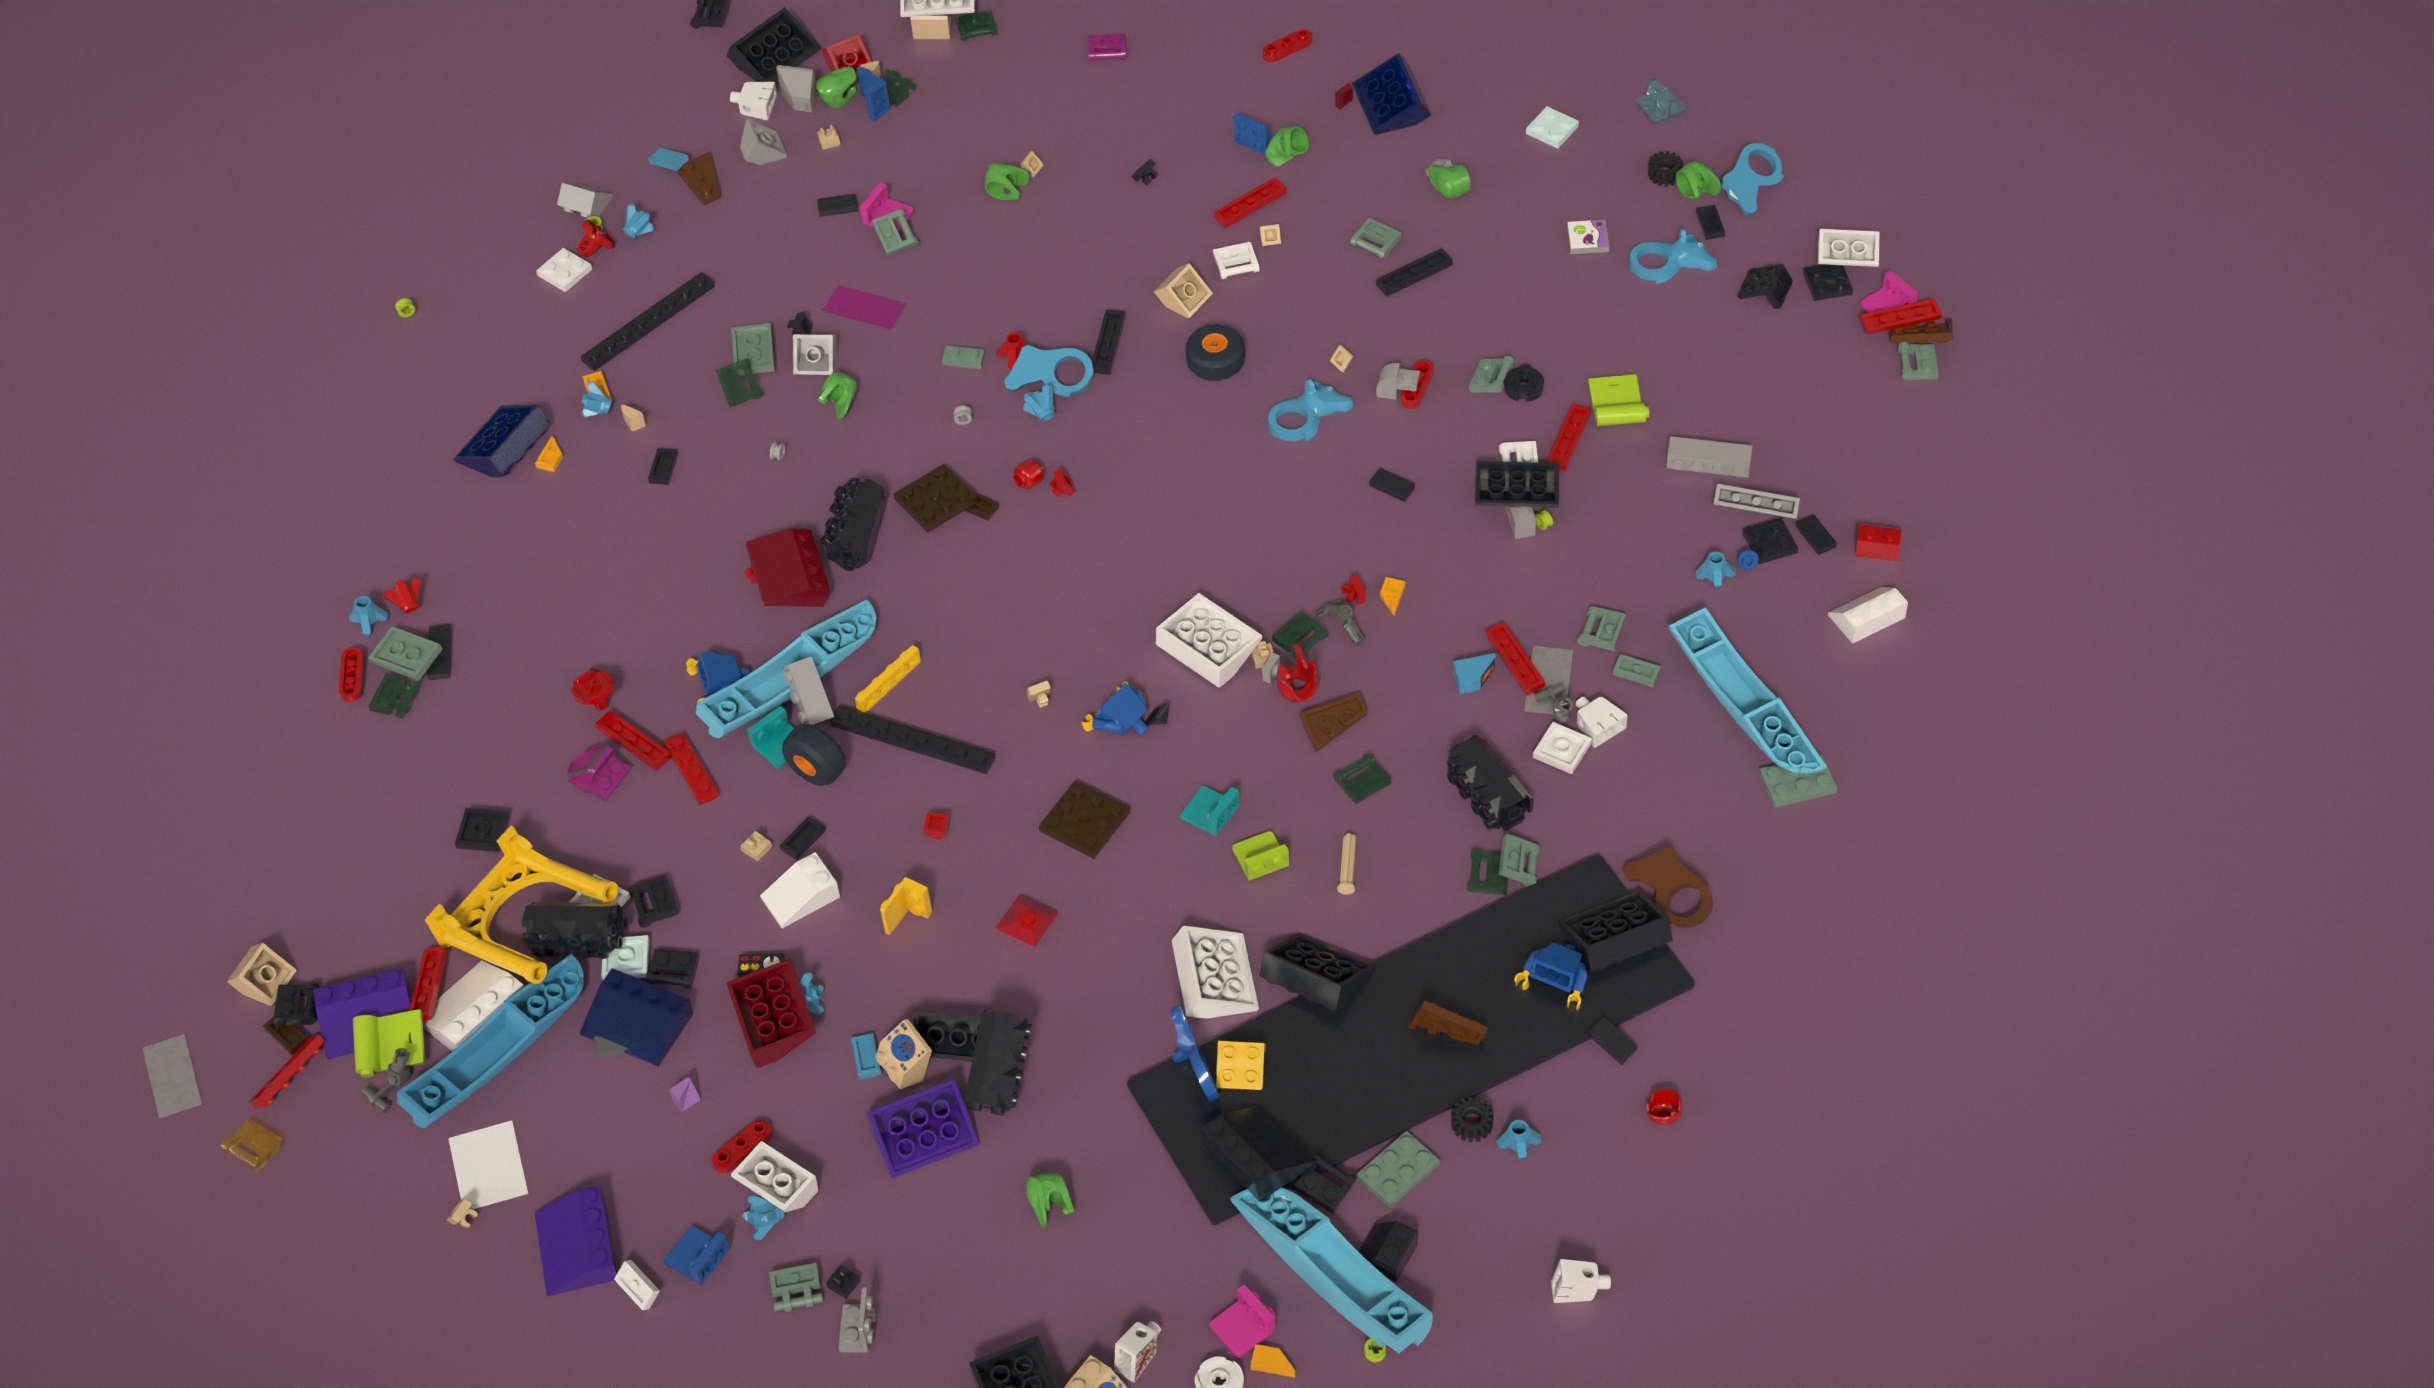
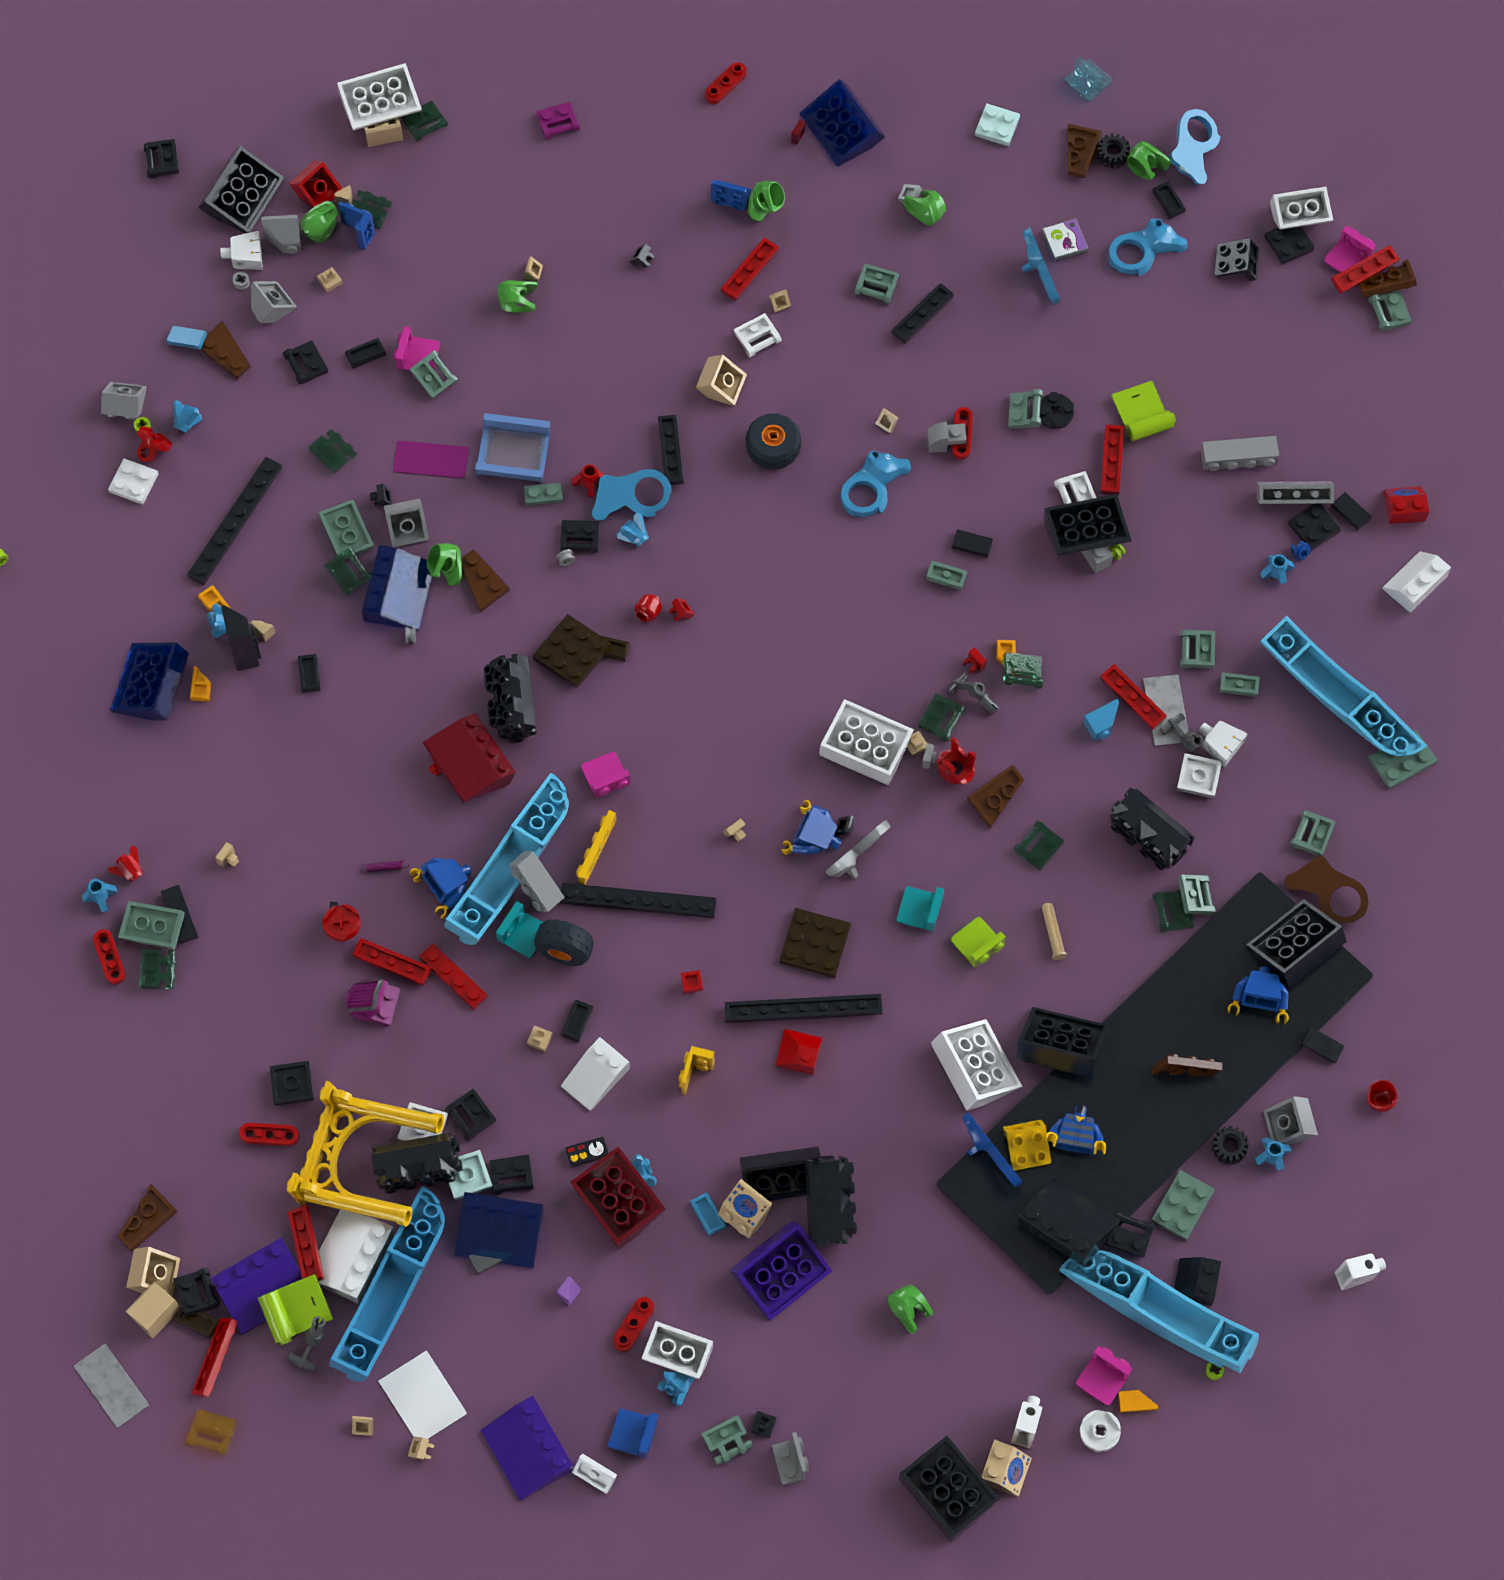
camera: 20 degrees left, 15 degrees up
none -> reddish brown wing [118,1184,177,1252]
none -> tan slope [125,1282,180,1339]
none -> tan tile [215,842,239,868]
none -> black slope [221,605,261,671]
none -> light grey bush [233,272,250,290]
none -> red plate [239,1123,299,1146]
none -> black plate [282,340,328,384]
none -> clear green plate [308,429,357,473]
none -> tan slope [352,1416,373,1436]
none -> magenta piece [359,860,410,873]
none -> clear blue slope [362,545,435,631]
none -> reddish brown wing [461,549,510,613]
none -> piece [475,413,550,483]
none -> black plate [560,520,599,553]
none -> dark pink bracket [581,752,630,799]
none -> black plate [725,994,882,1023]
none -> light grey animal [825,820,891,879]
none -> sand green plate [926,561,968,591]
none -> clear green plate [1003,652,1043,689]
none -> dark azure animal [1022,227,1061,305]
none -> torso [1044,1105,1106,1155]
none -> reddish brown wing [1068,124,1102,178]
none -> light grey slope [1263,1096,1318,1145]
none -> sand green plate [1290,810,1336,856]

